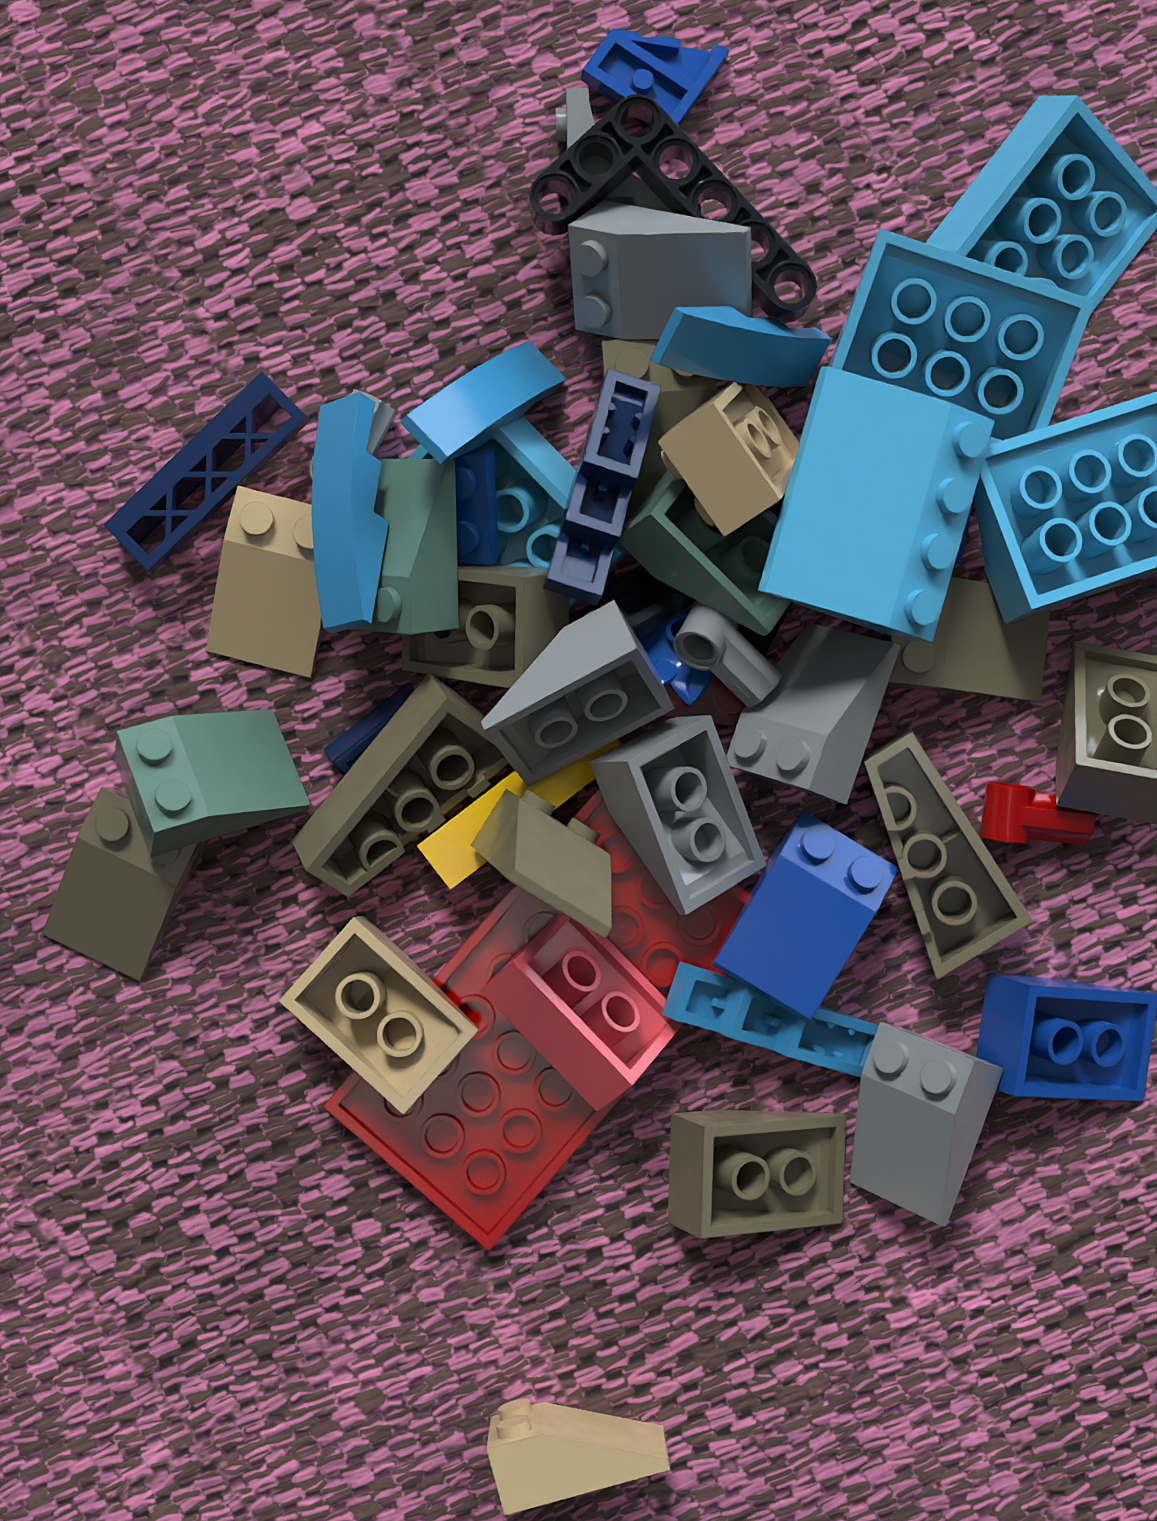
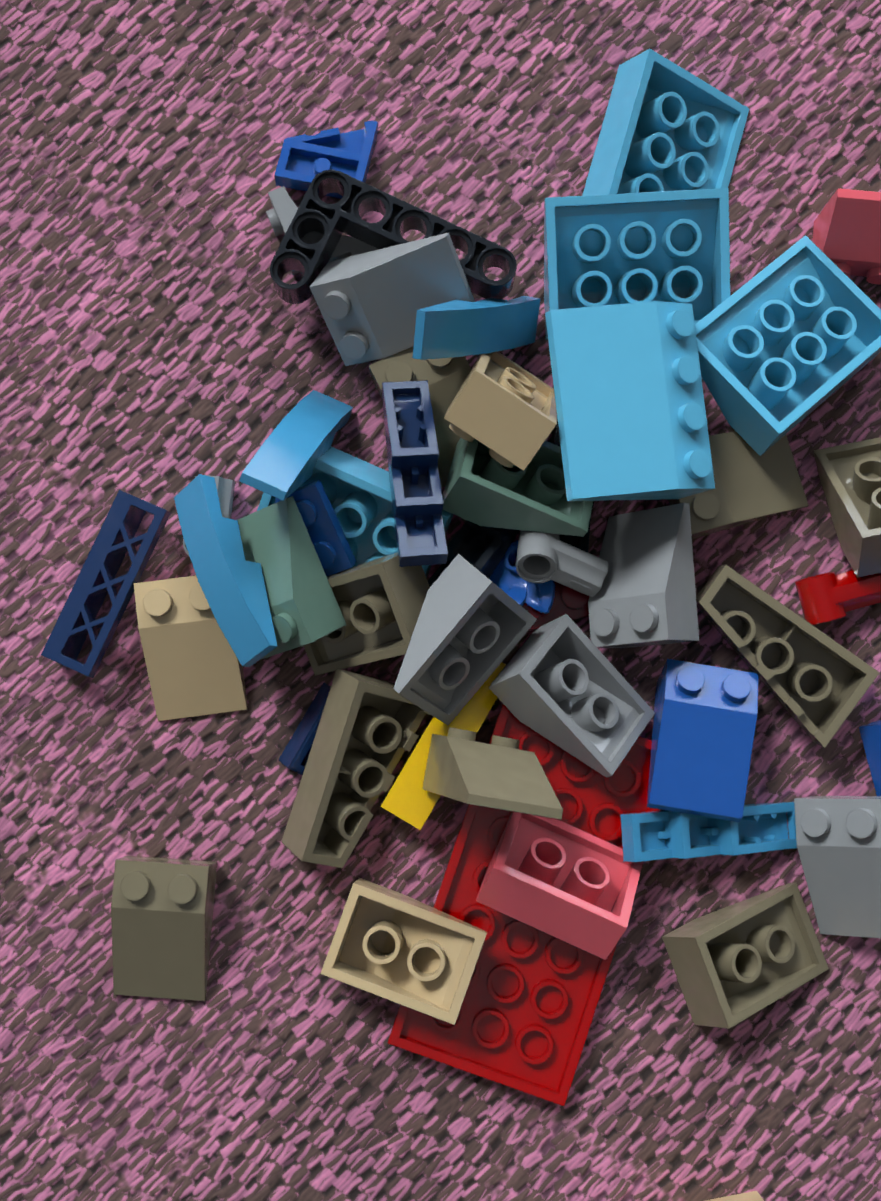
camera: 20 degrees left, 5 degrees down
sand green slope [114,709,310,857] -> none

